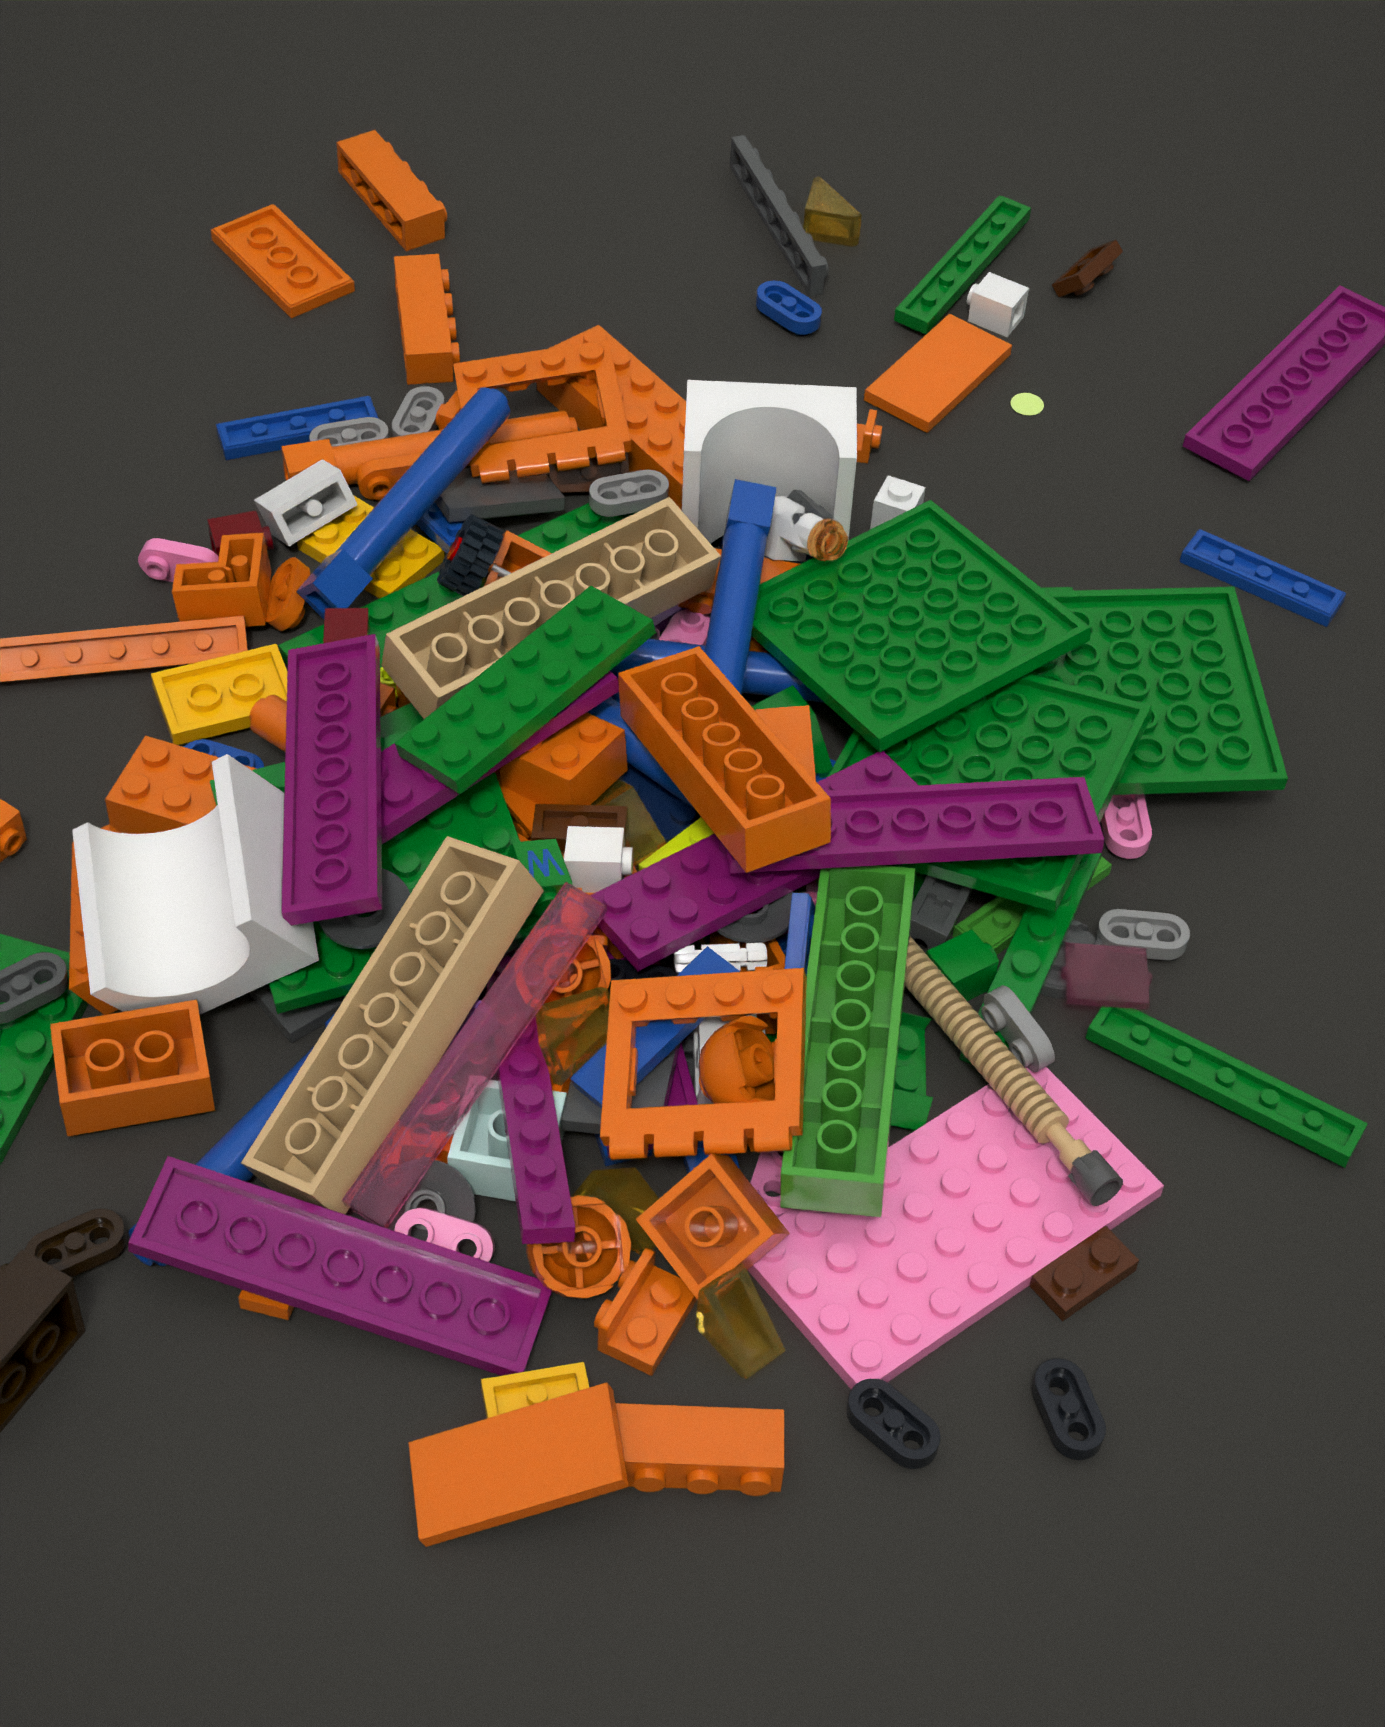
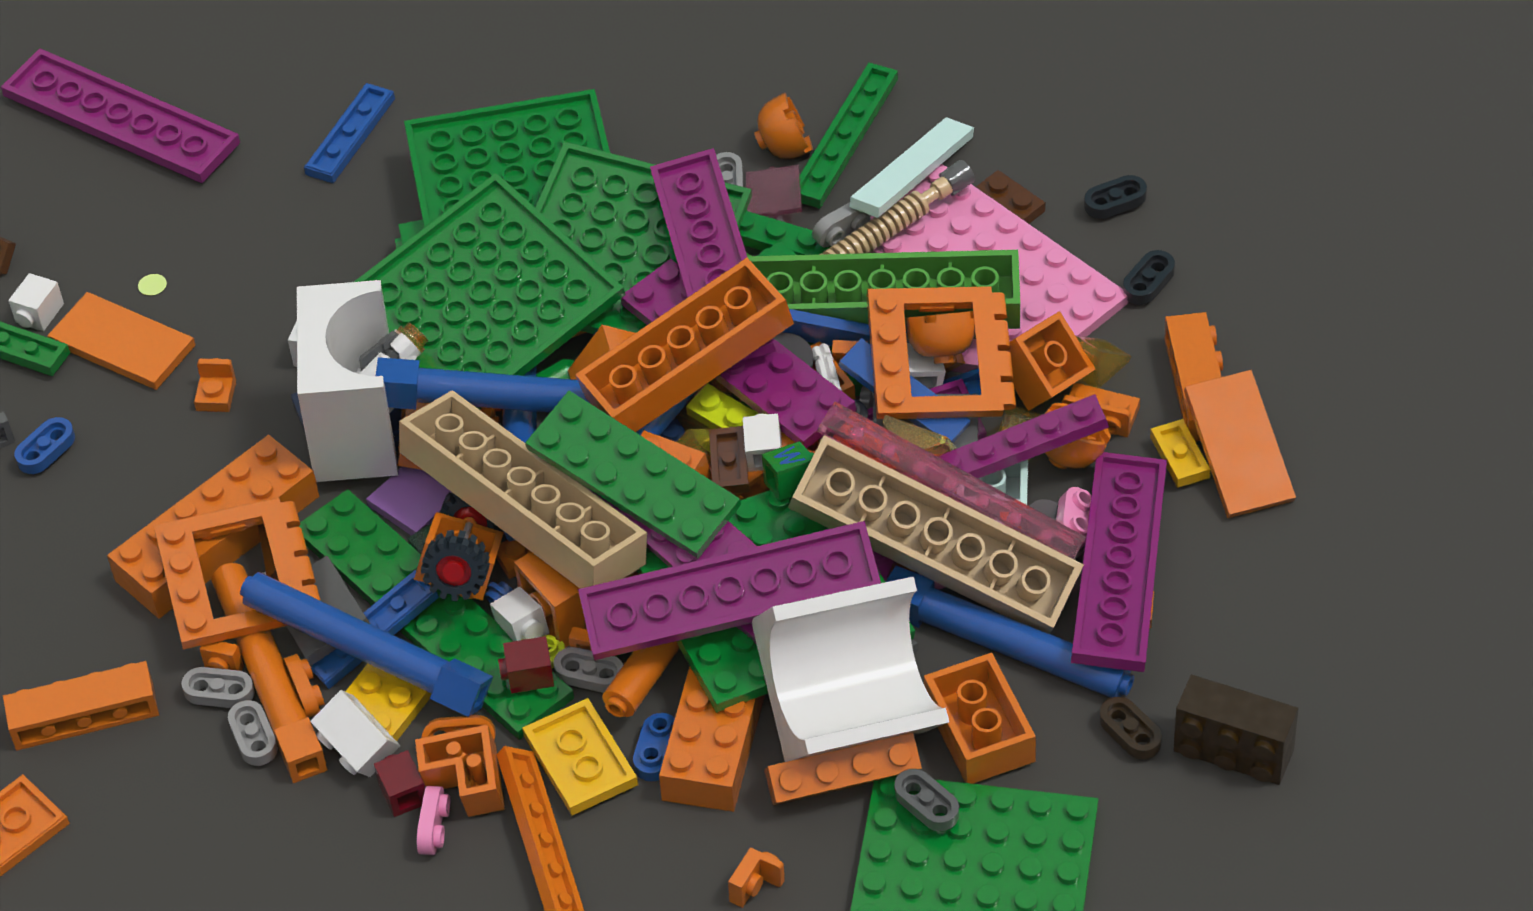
camera: 90 degrees left, 0 degrees up
blue tile [216,396,379,460] -> none
light grey plate [589,469,669,517] -> none
none -> orange cylinder [754,93,813,159]
none -> light aqua tile [849,117,974,218]

